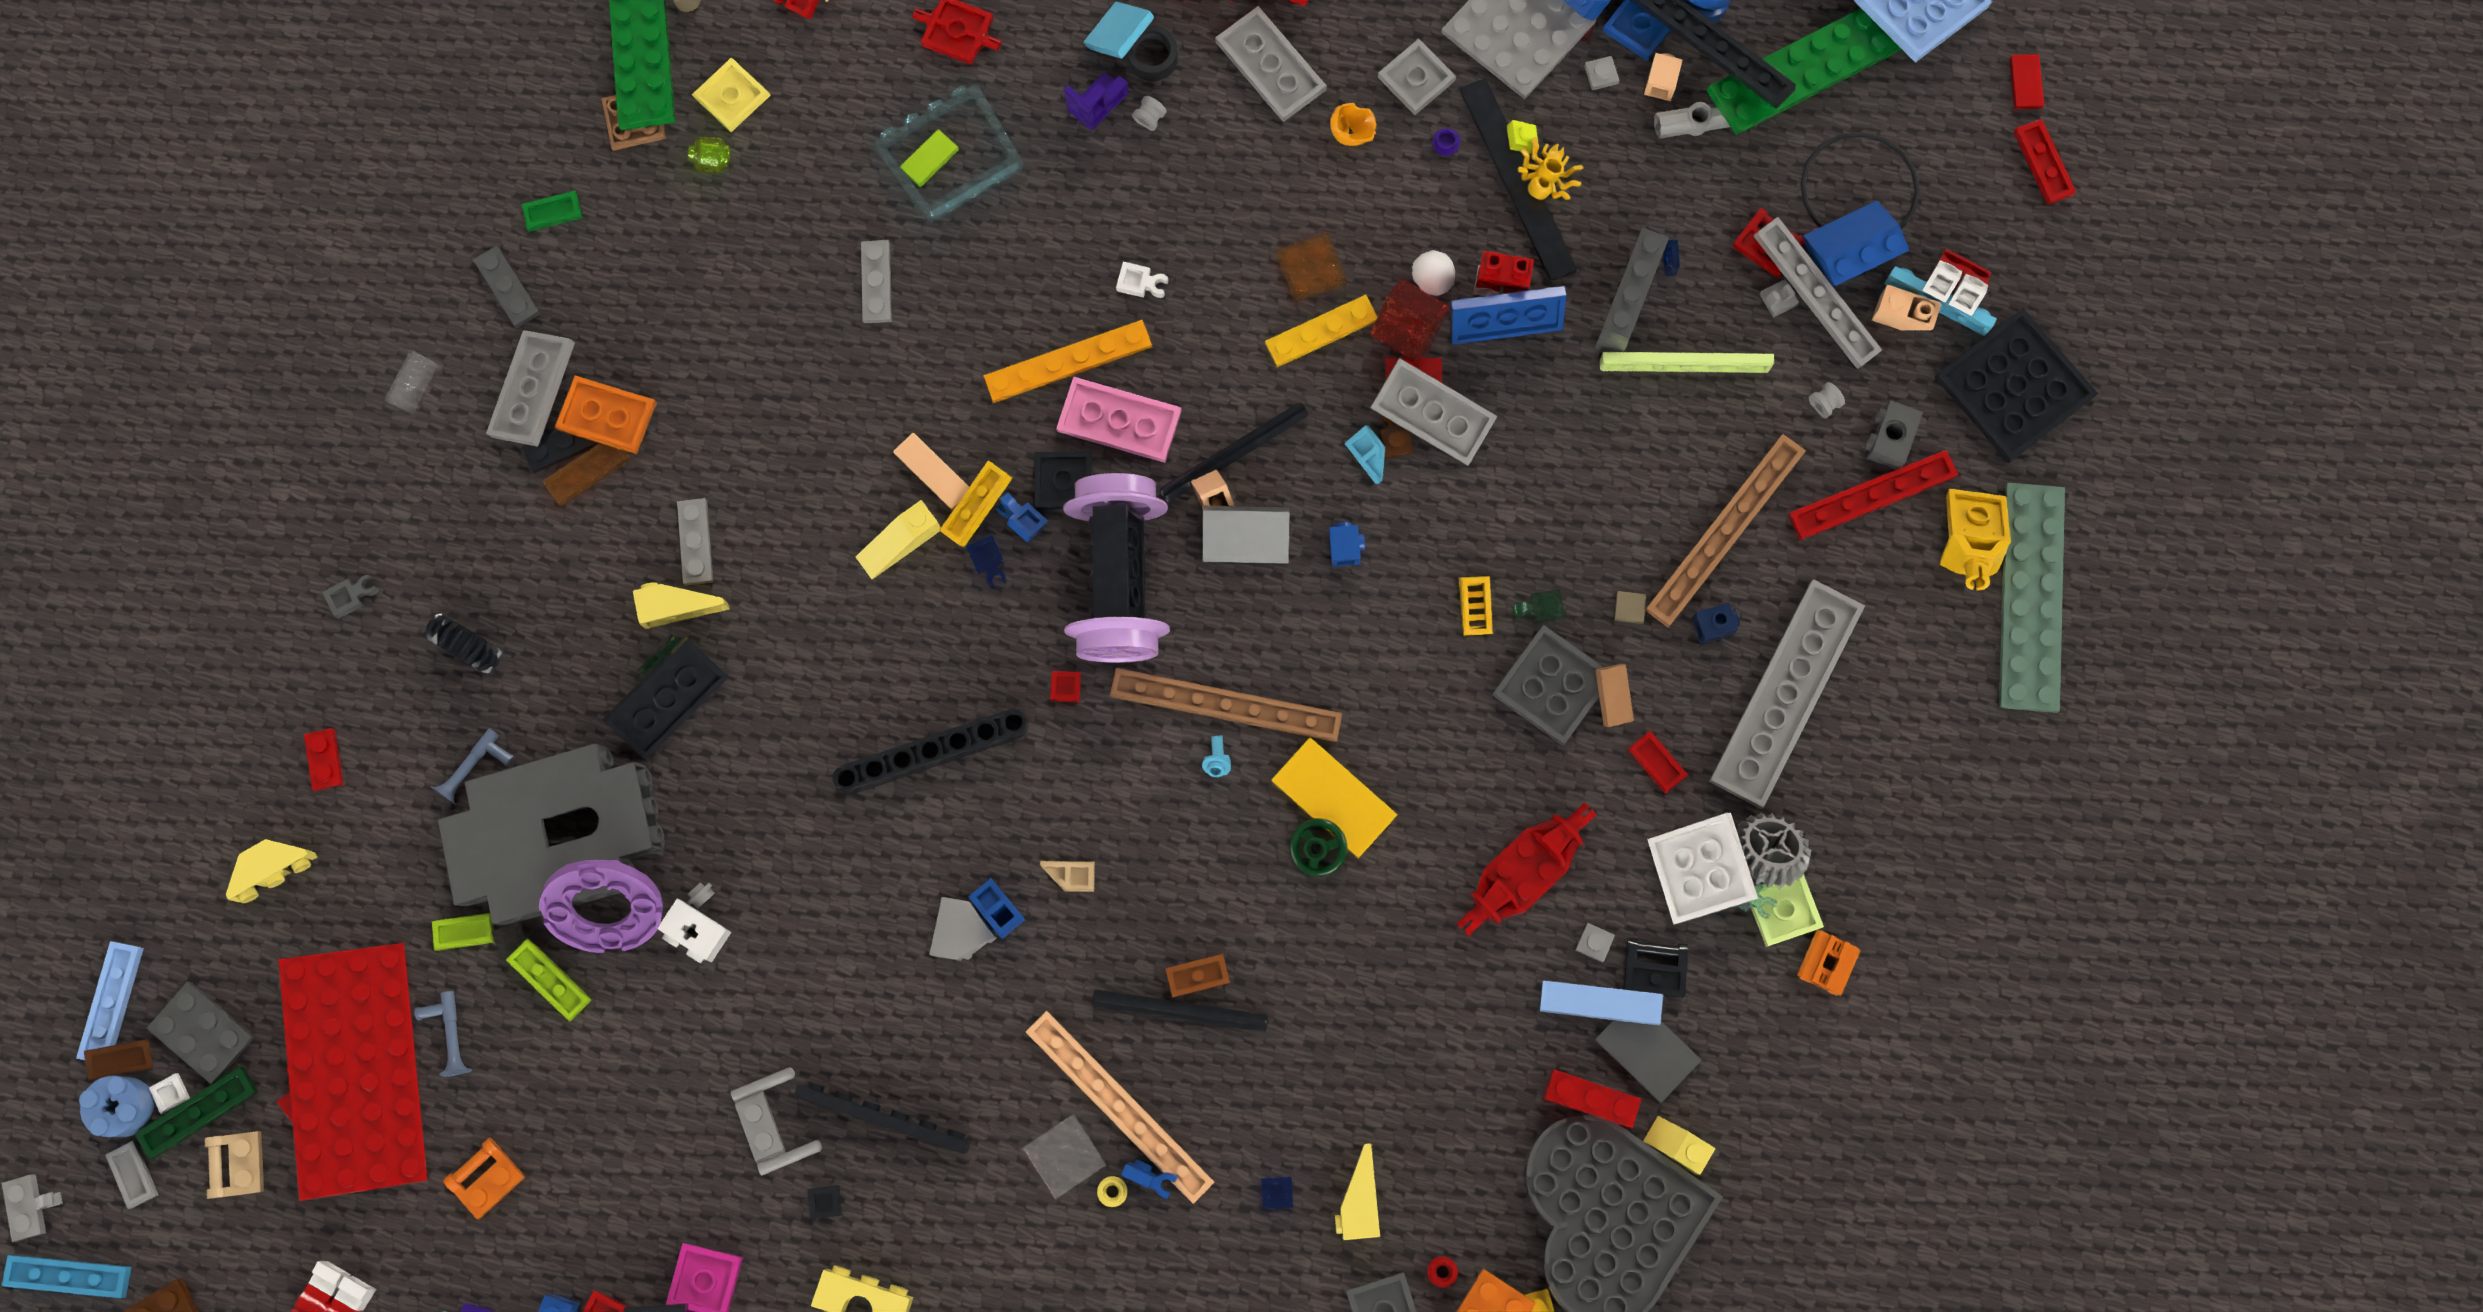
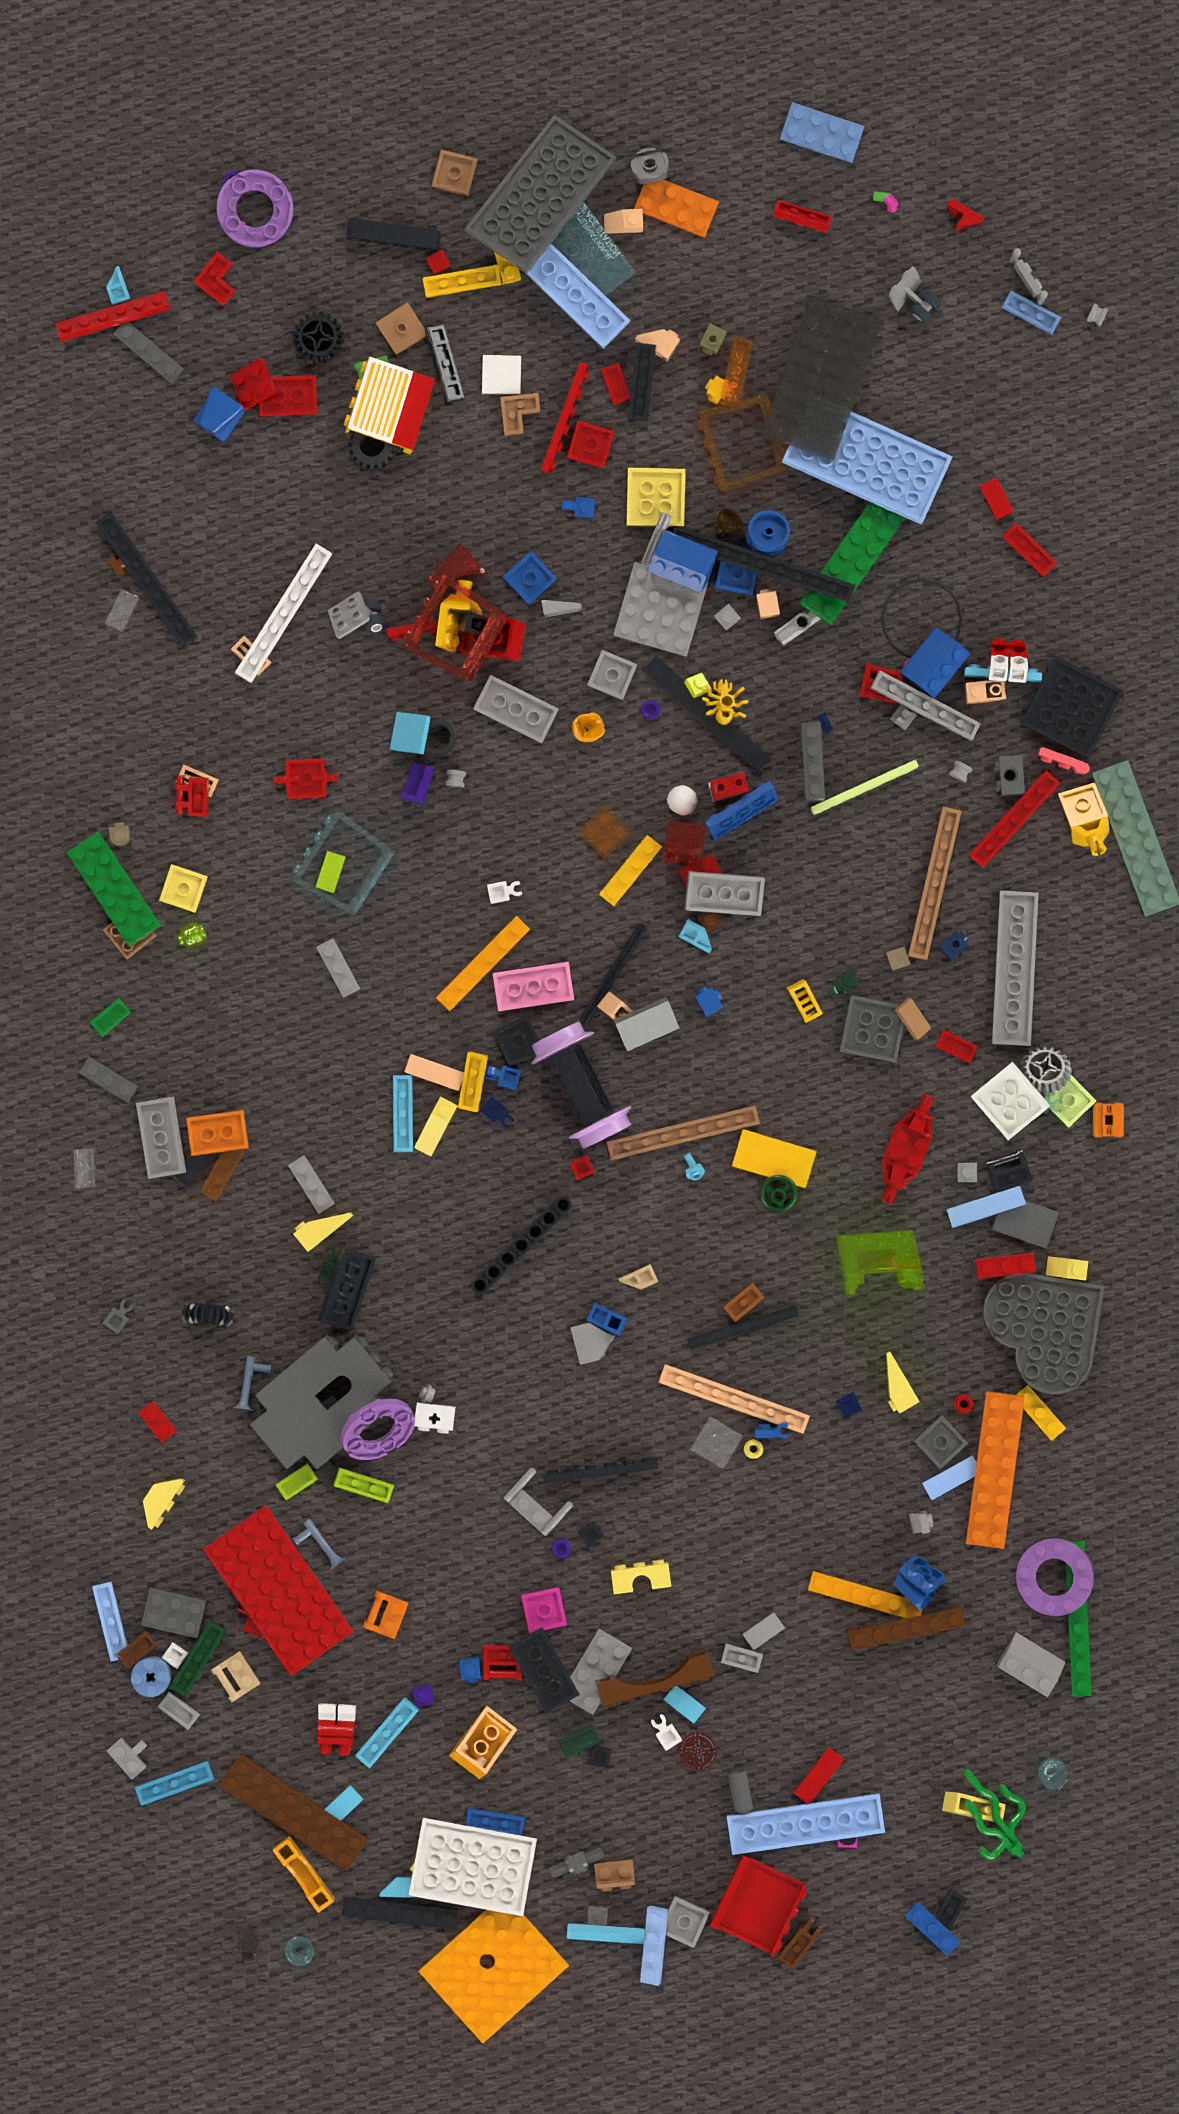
camera: 30 degrees left, 10 degrees up
none -> medium azure tile [393,1075,413,1152]
none -> dark purple plate [552,1539,571,1558]
none -> clear neon green windscreen [836,1230,924,1295]
none -> coral hinge [1037,747,1090,775]

